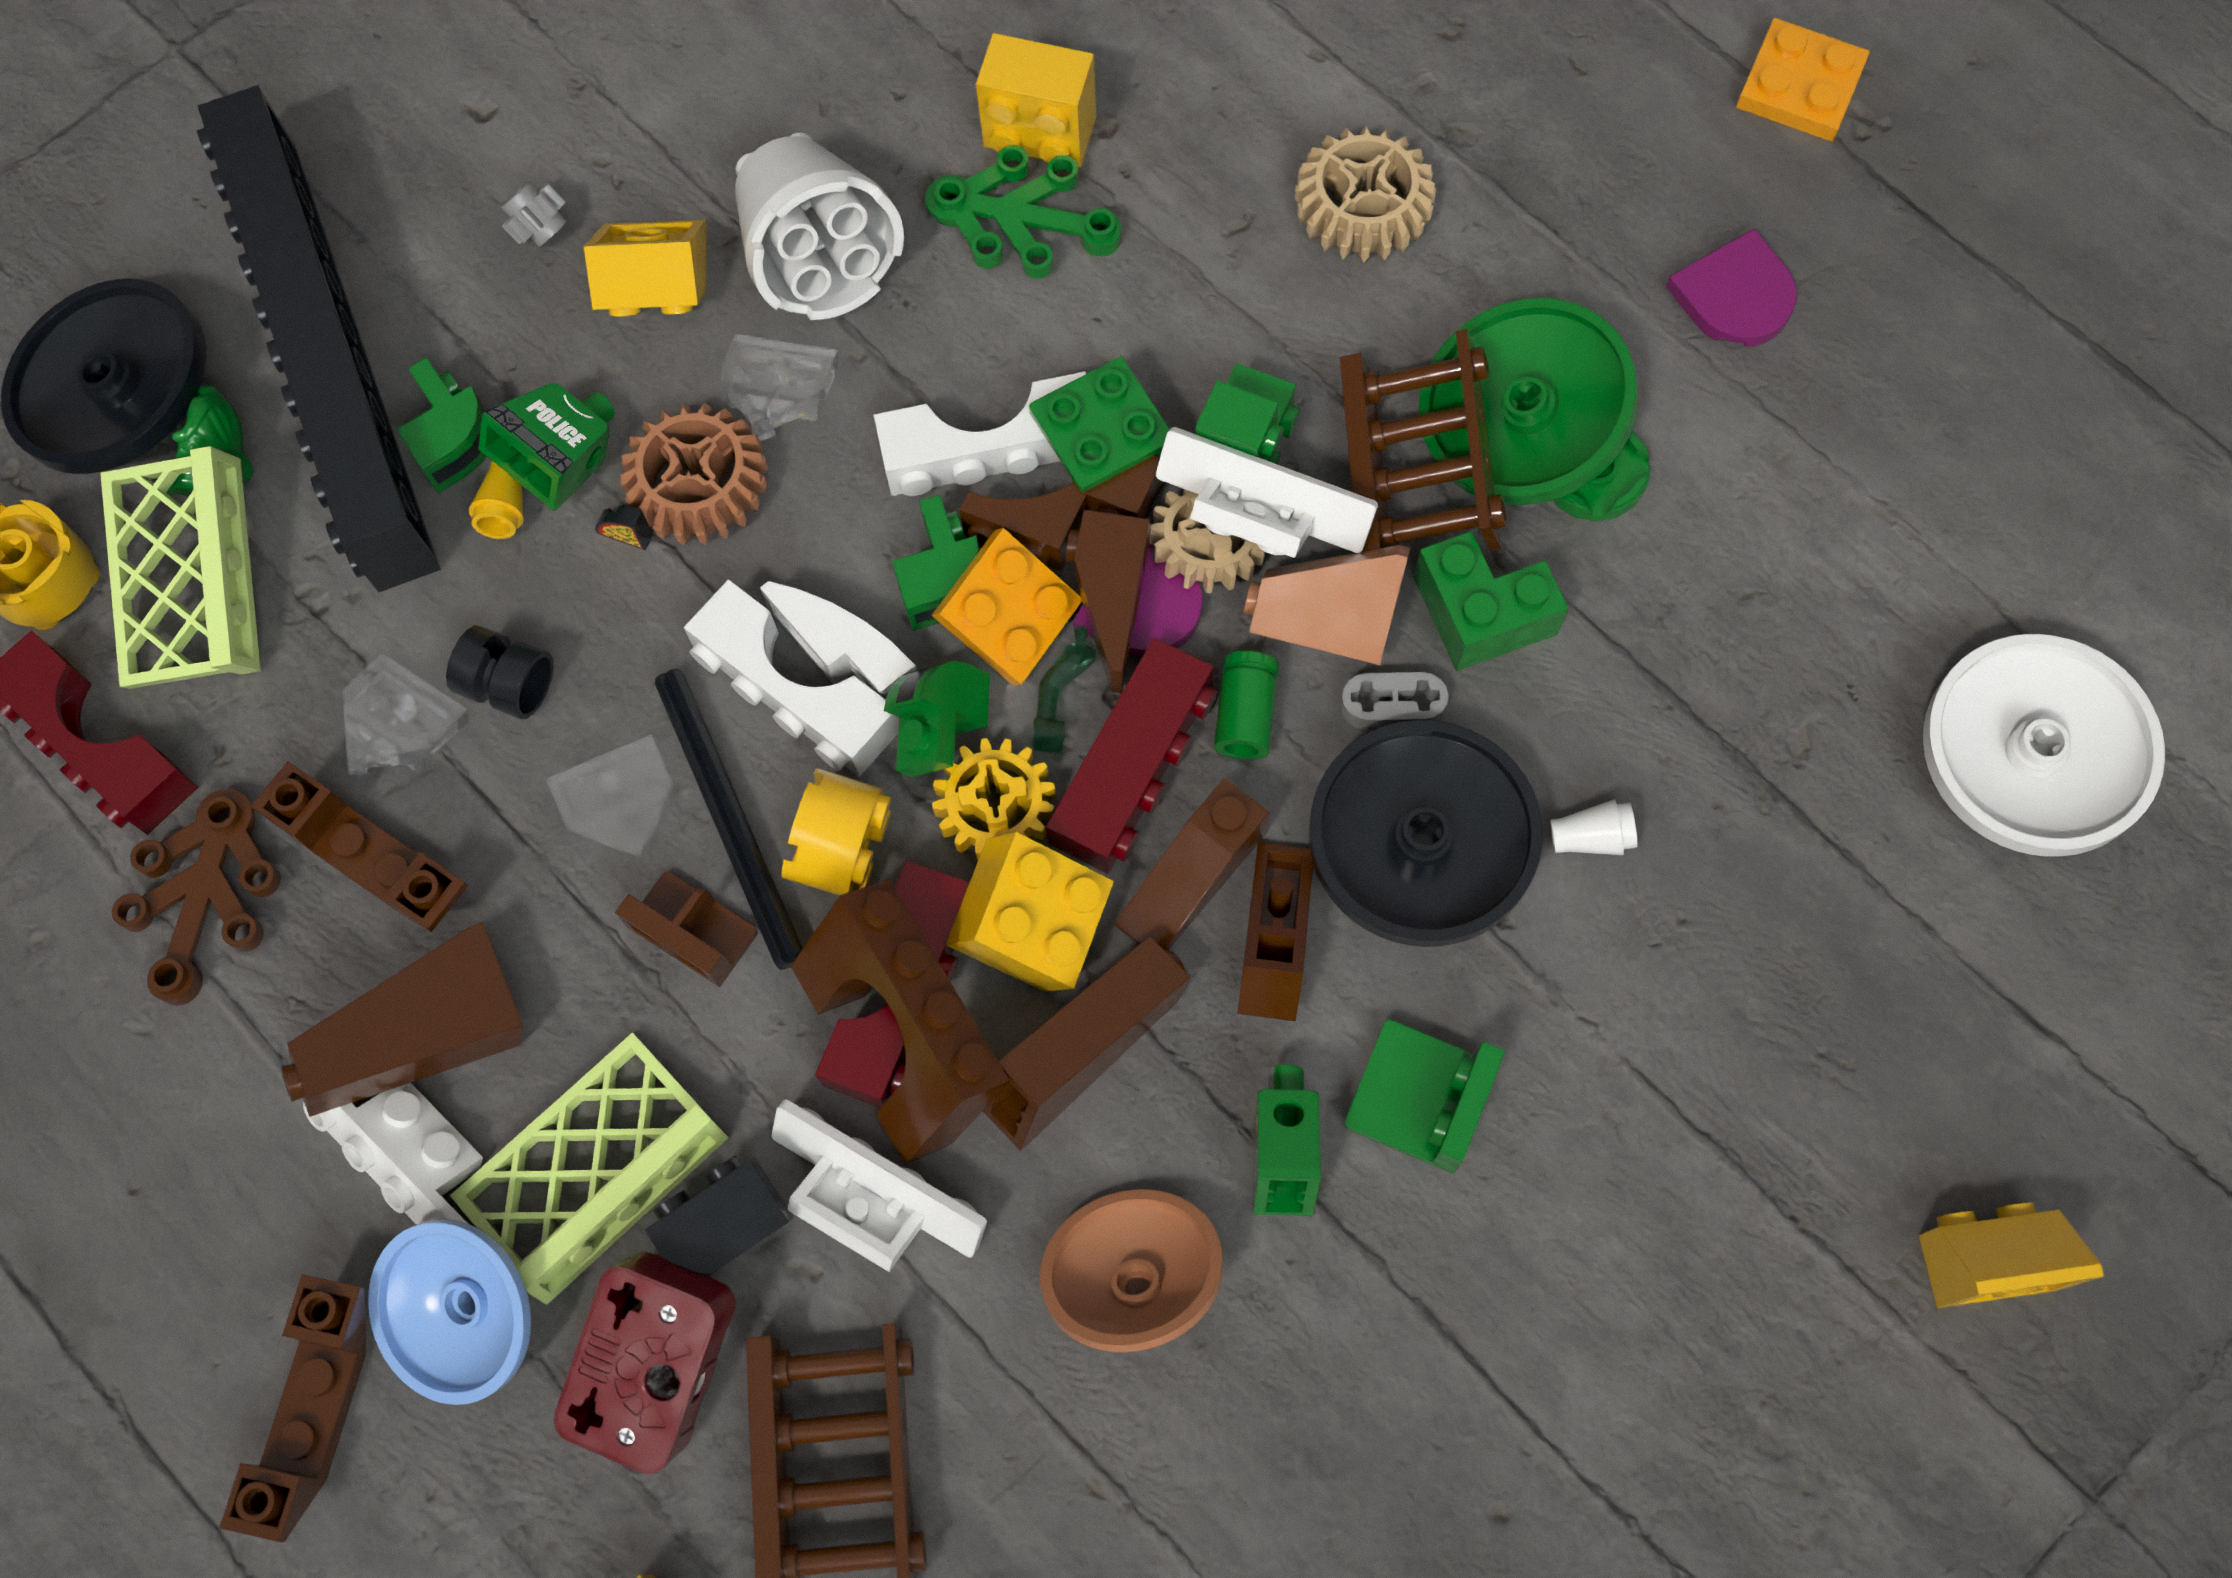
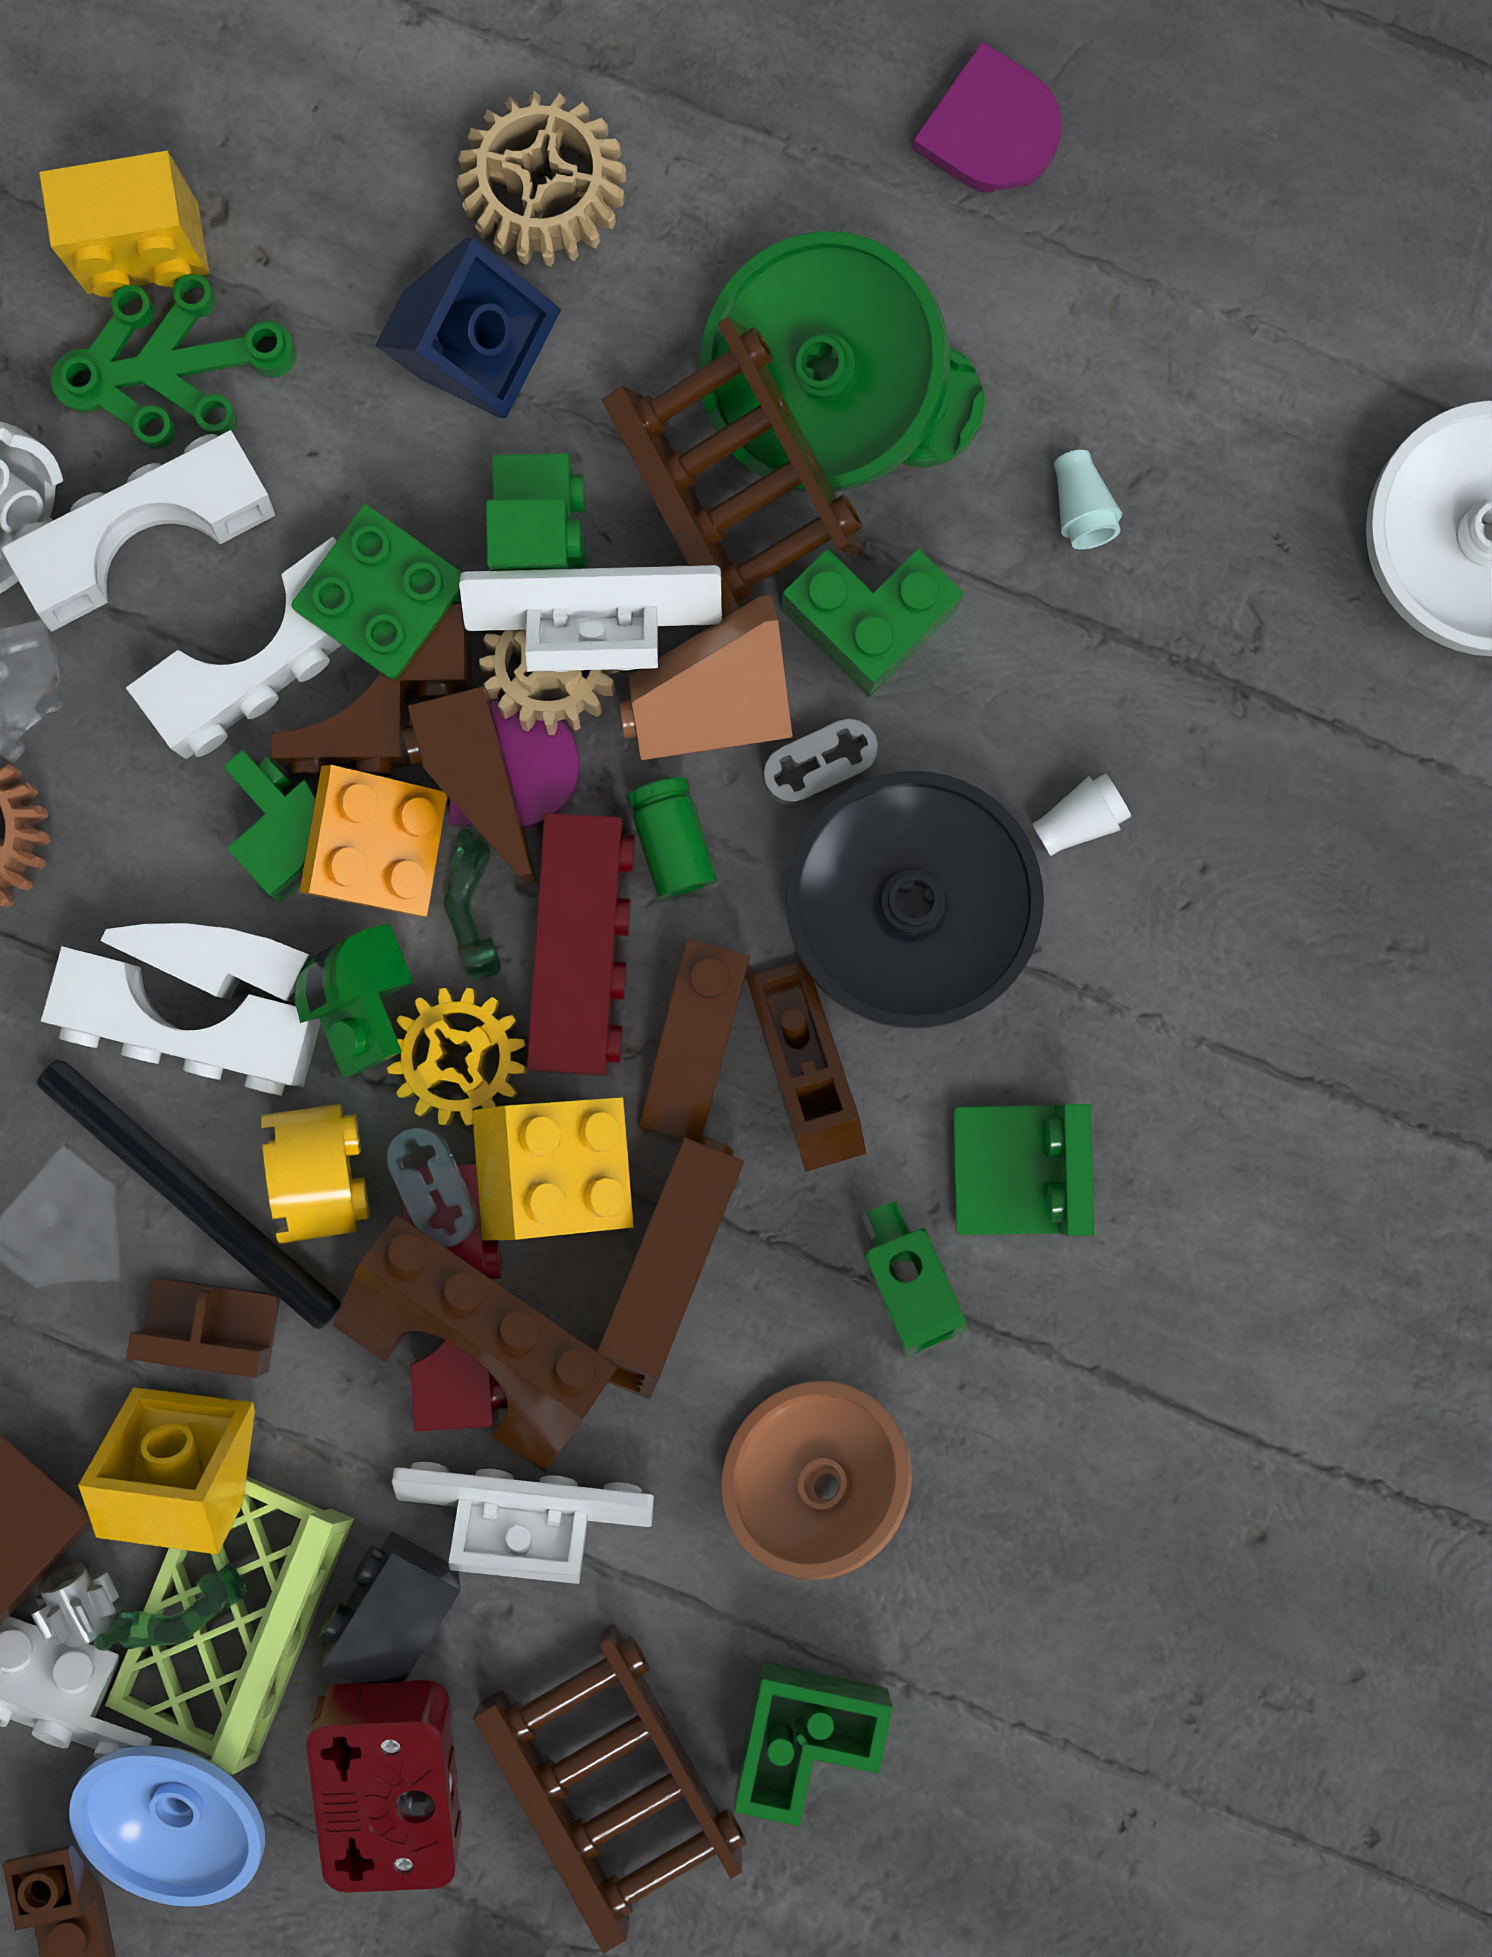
camera: 30 degrees left, 15 degrees up
none -> white arch [1,430,276,632]
none -> light grey gear [30,1563,119,1647]
none -> yellow slope [78,1387,255,1555]
none -> clear green piece [94,1562,248,1651]
none -> dark blue slope [375,237,561,418]
none -> clear light blue beam [387,1128,477,1247]
none -> green brick [734,1661,893,1827]
none -> light aqua cone [1053,450,1122,549]

